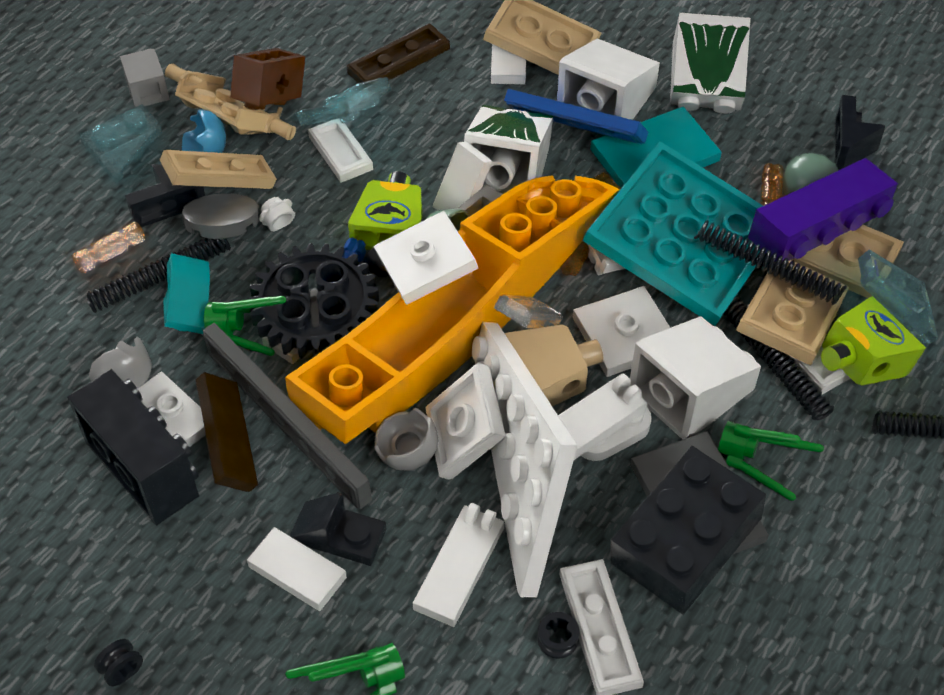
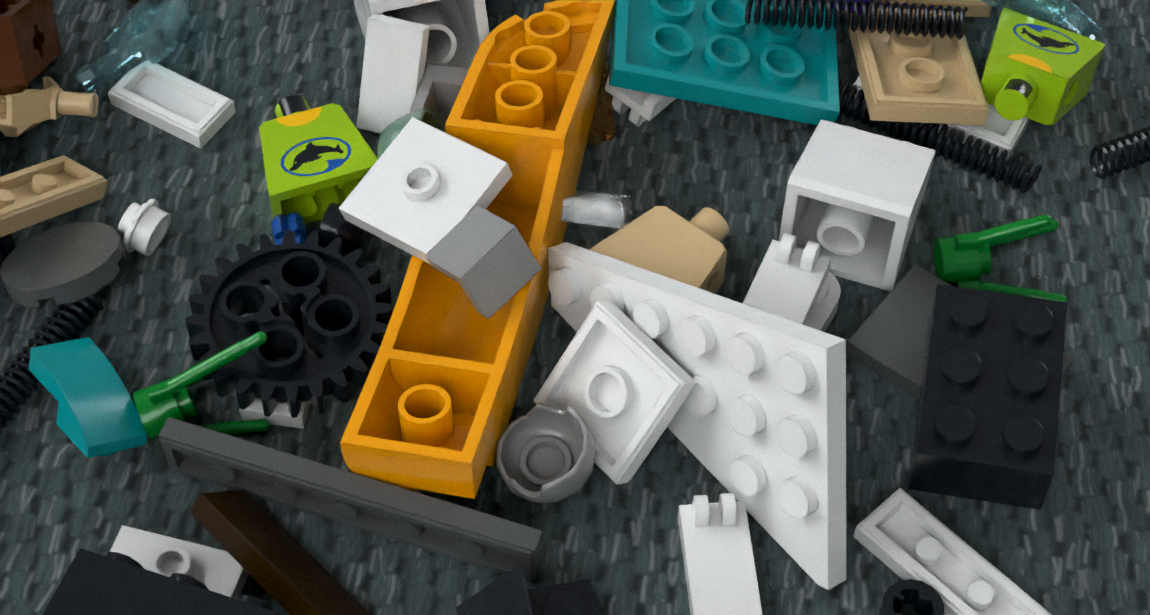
camera: 30 degrees left, 0 degrees up
light grey hair [89,337,152,388] -> none
white plate [573,286,670,377] -> none
none -> light grey panel [426,205,541,318]

